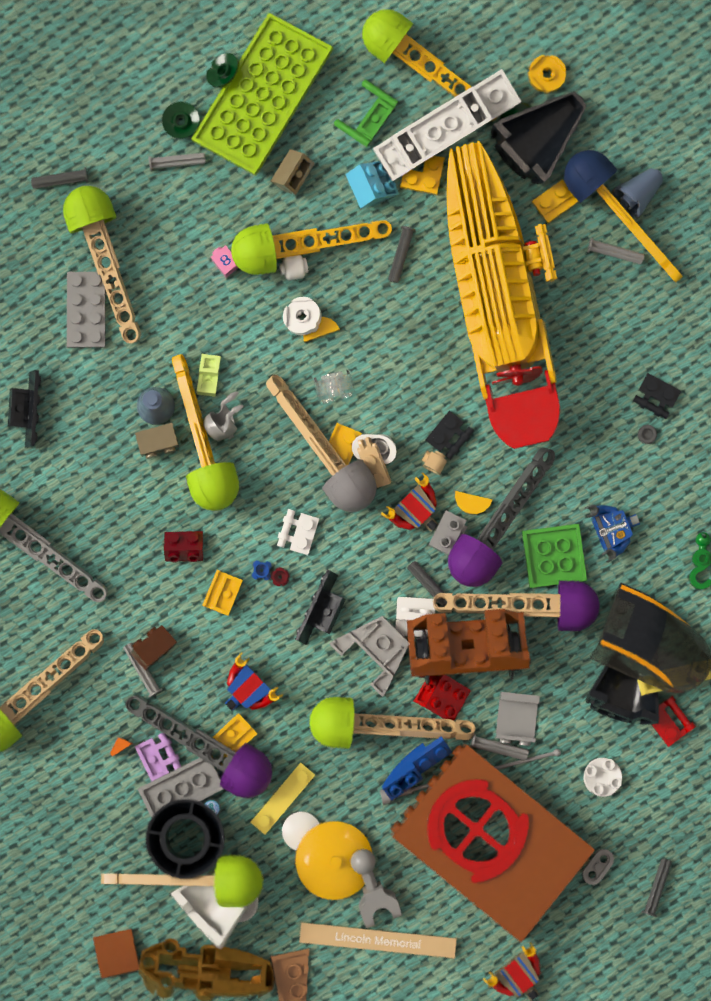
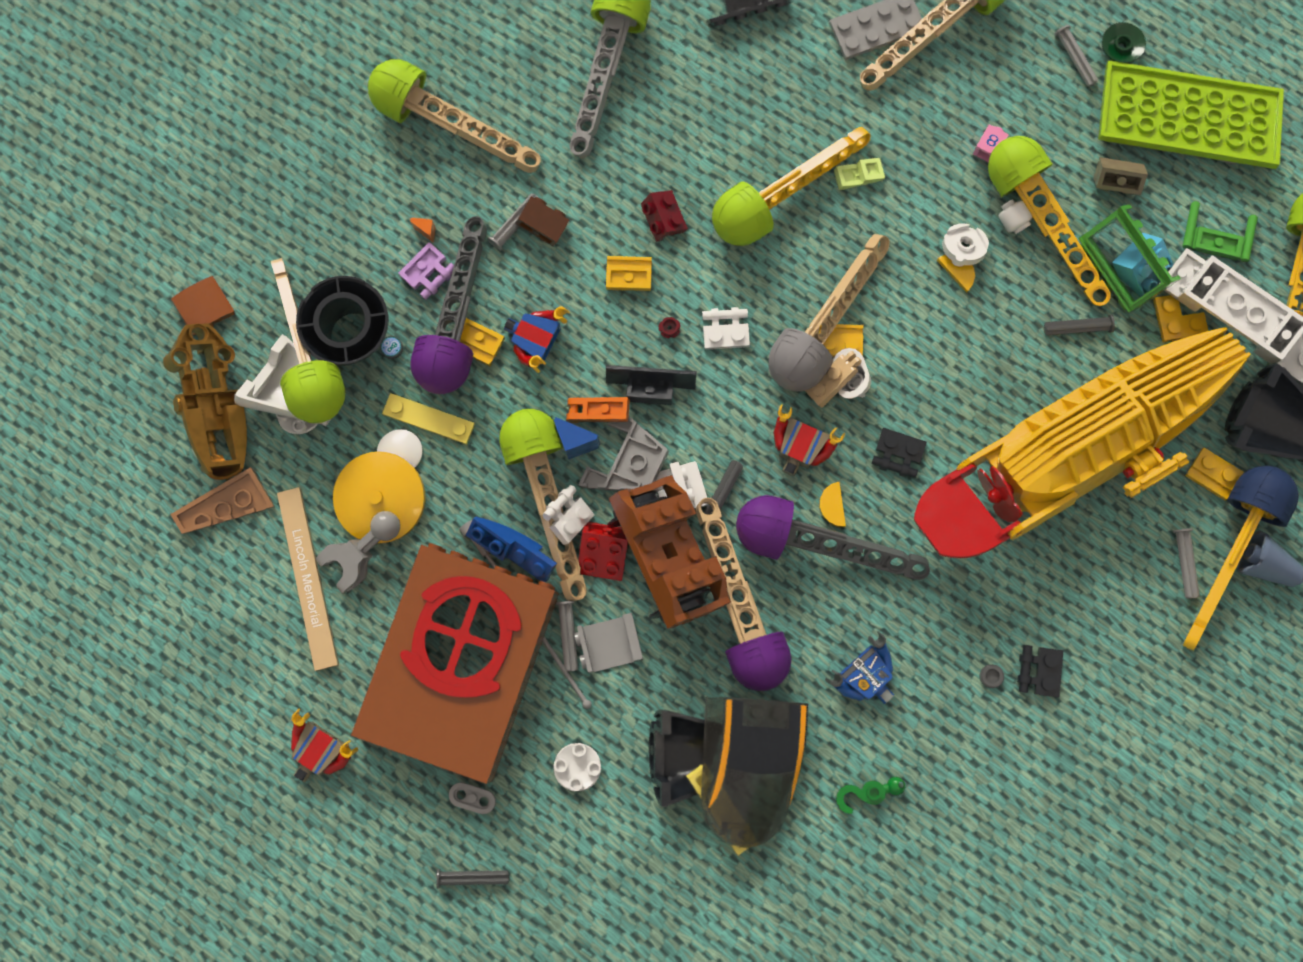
camera: 80 degrees right, 5 degrees down
dark tan brick [135,423,179,459] -> none
sand blue cone [137,387,175,425] -> none
light grey plate [138,758,224,818] -> none
light grey hair [203,391,243,441] -> none
dark green dish [206,53,239,88] -> none
blue plate [252,560,272,580] -> none
clear brick [313,369,355,404] -> none
tan plate [422,451,447,475] -> none
light grey brick [428,510,468,556] -> none
bright green plate [522,524,587,588] -> none
red plate [651,695,696,747] -> none
none -> white plate [542,485,595,545]
none -> blue slope [554,417,600,460]
none -> orange plate [566,397,630,423]
none -> bright green window [1078,204,1181,313]

